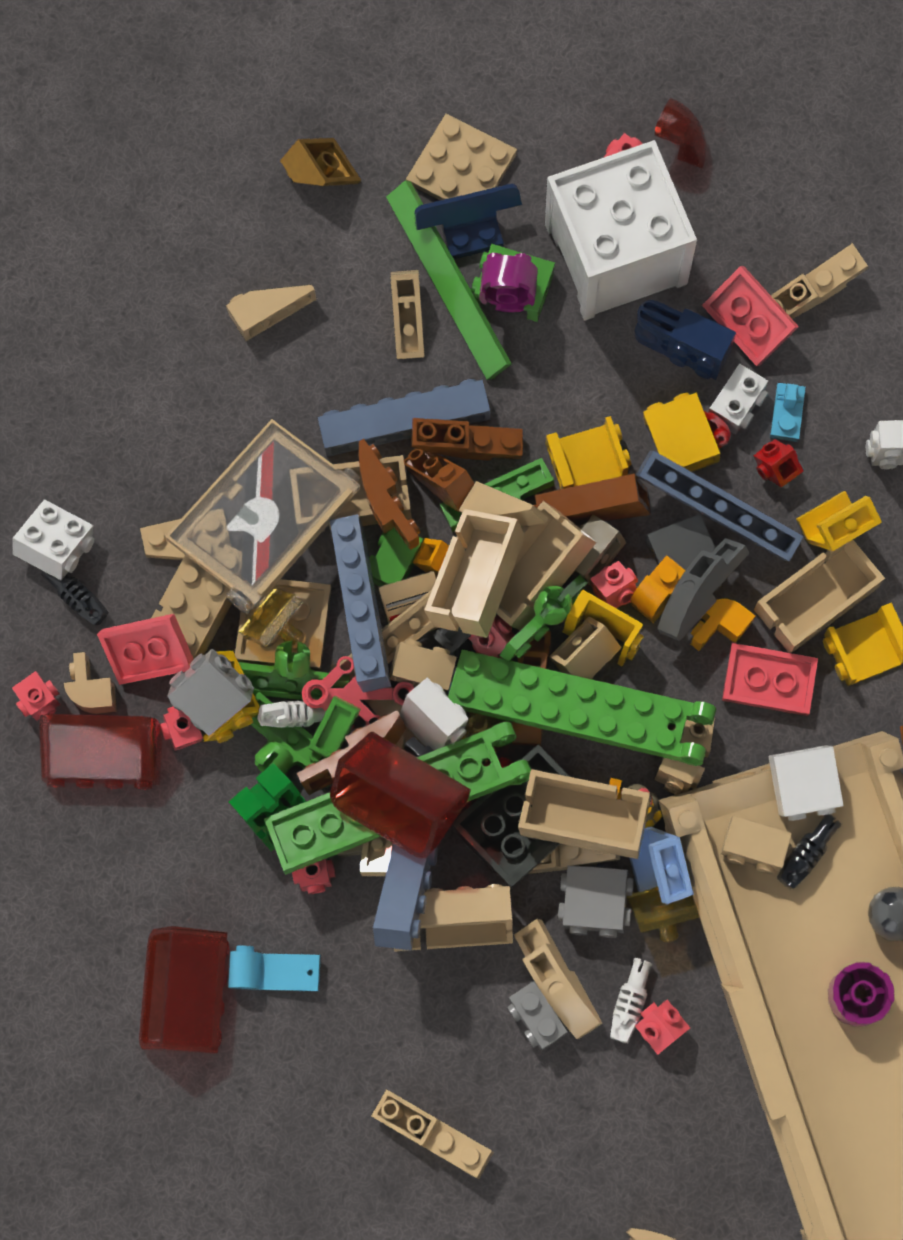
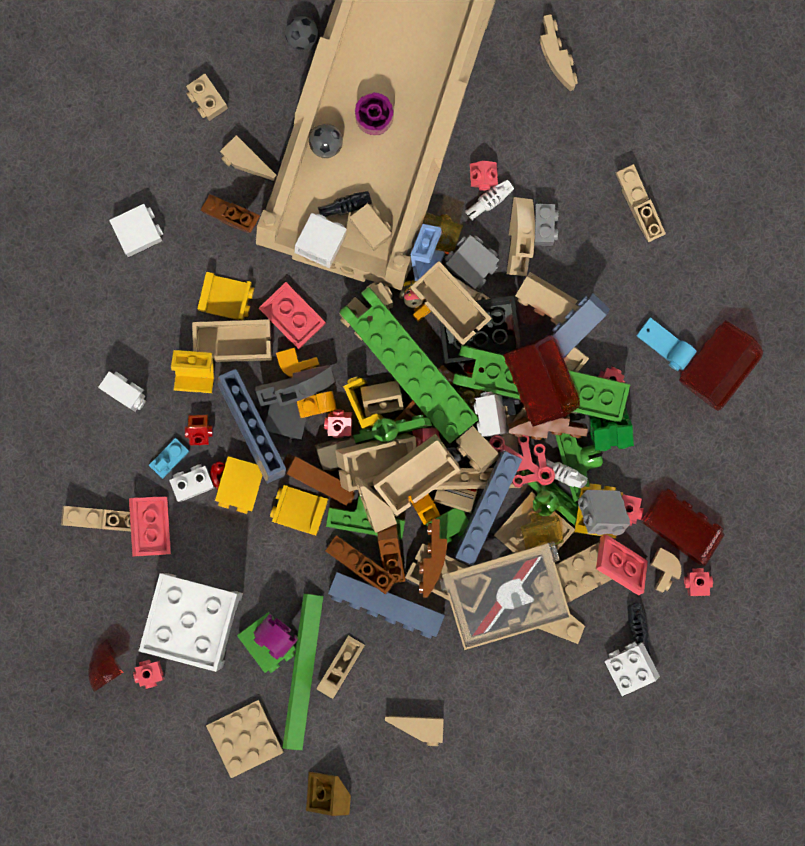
camera: 150 degrees left, 10 degrees up
bright green tile [308,696,361,758] -> none
dark blue plate [414,184,522,260] -> none
dark blue brick [634,300,736,380] -> none

